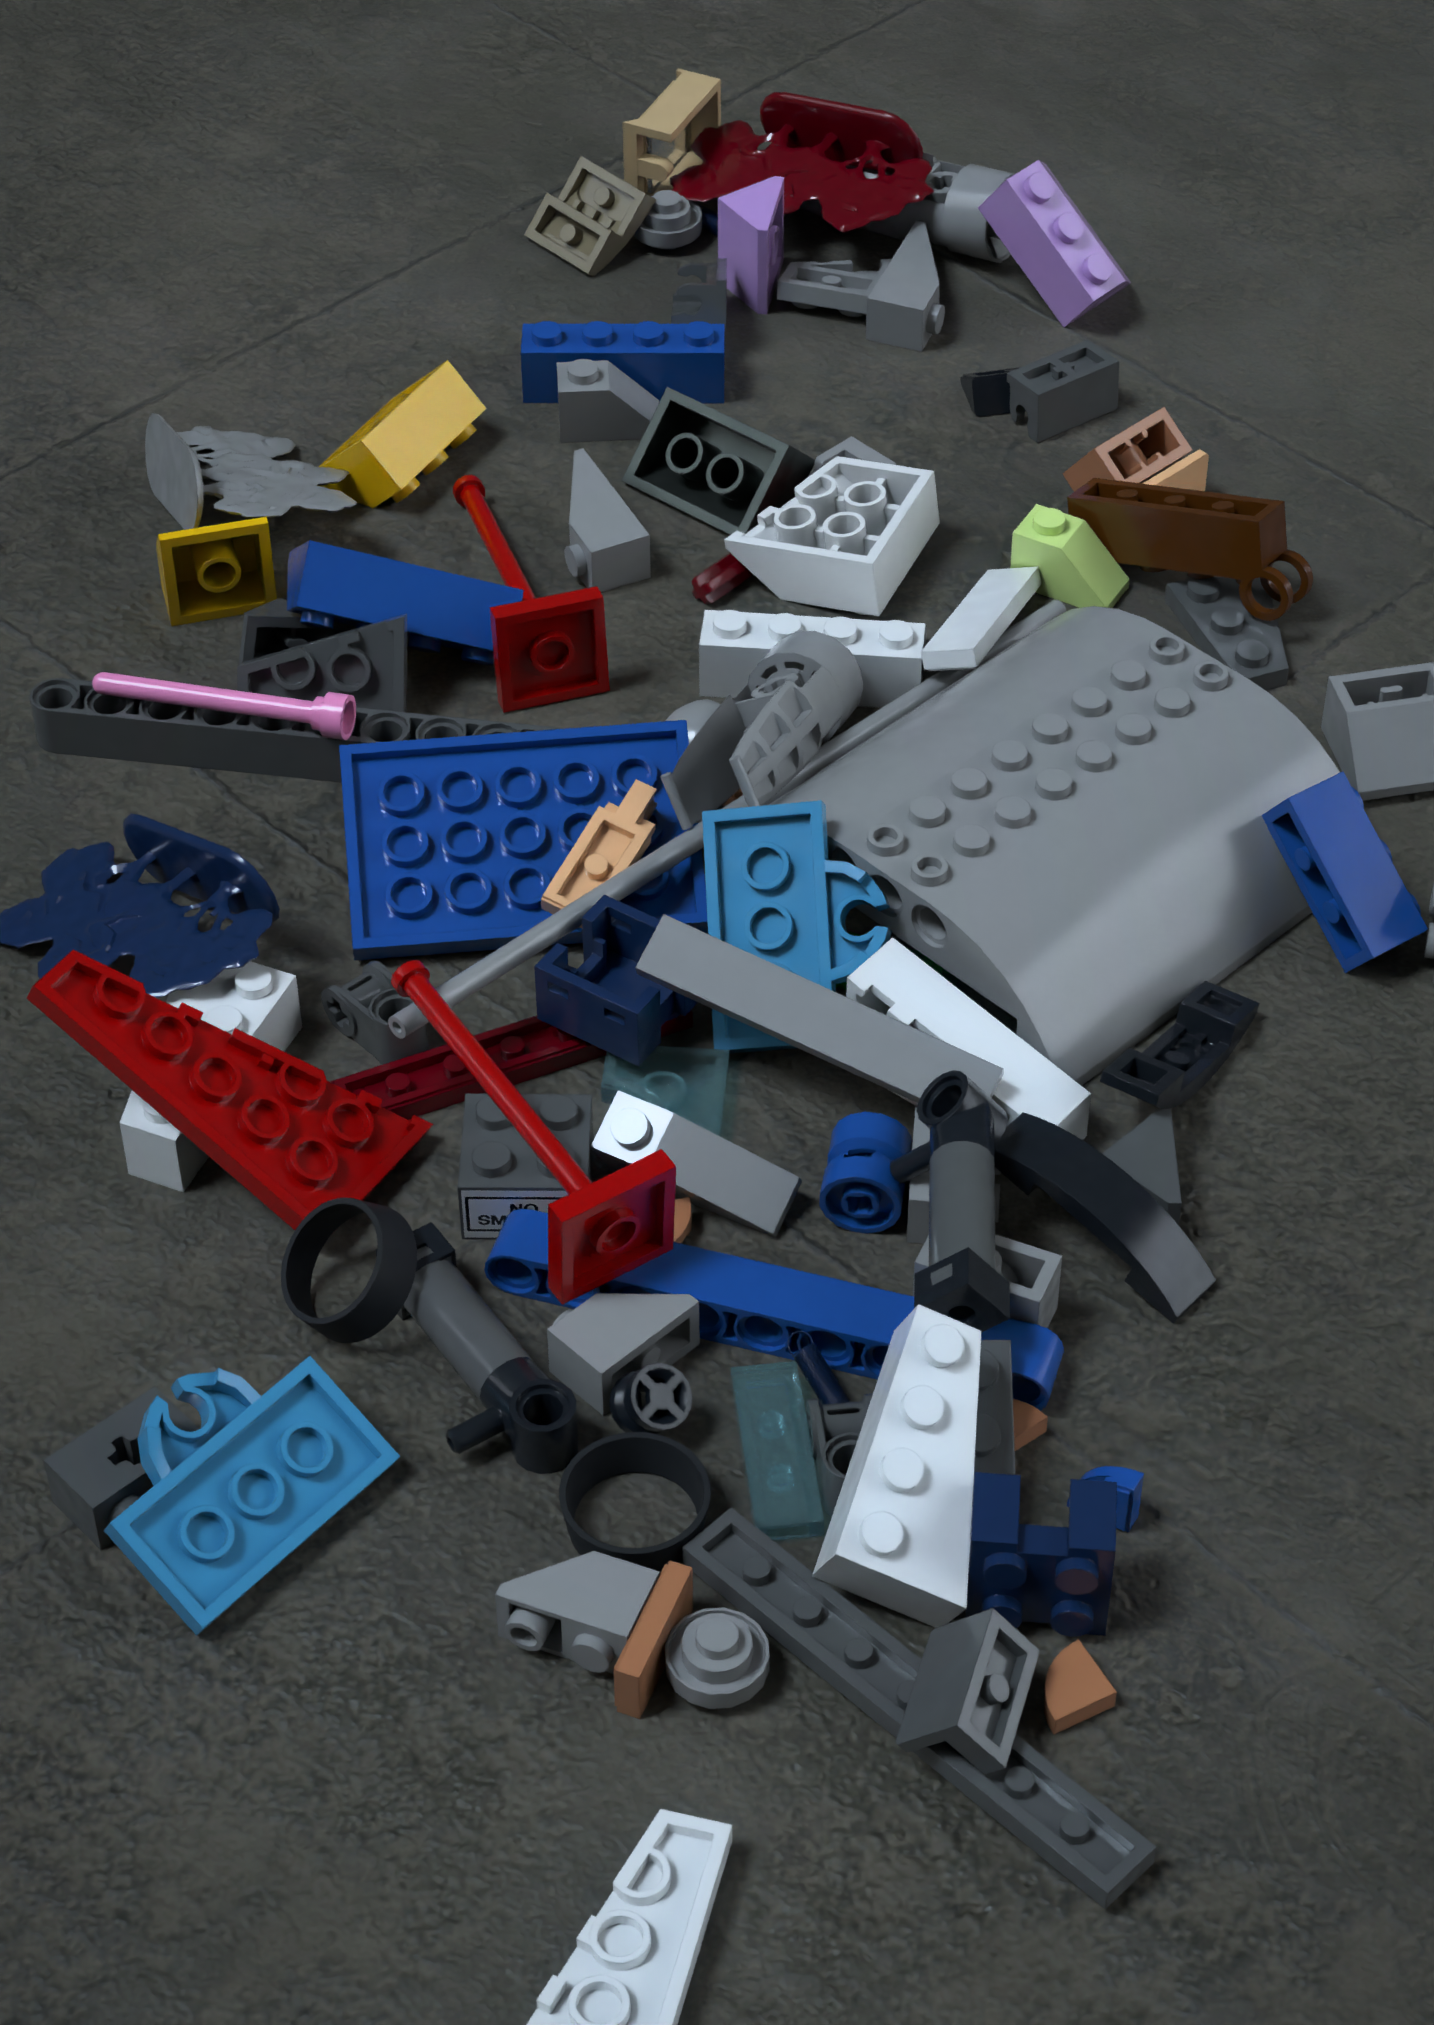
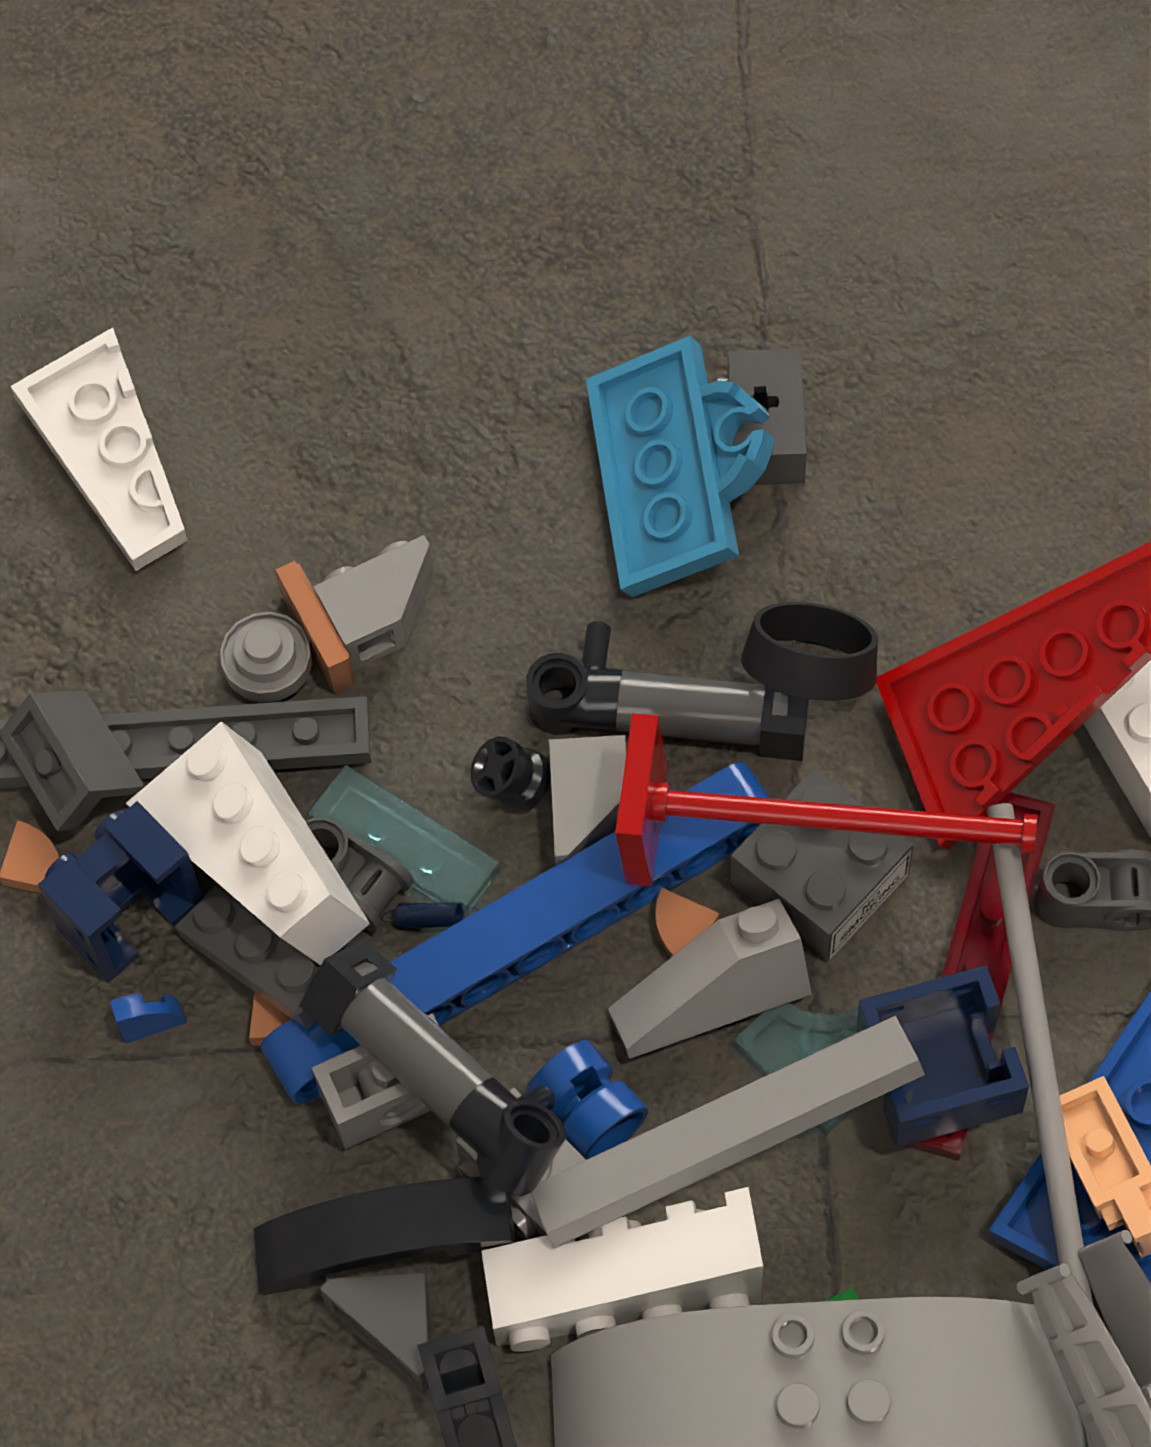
camera: 135 degrees right, 20 degrees up
black tyre [559,1432,711,1574] -> none
dark azure plate [702,800,892,1054] -> none

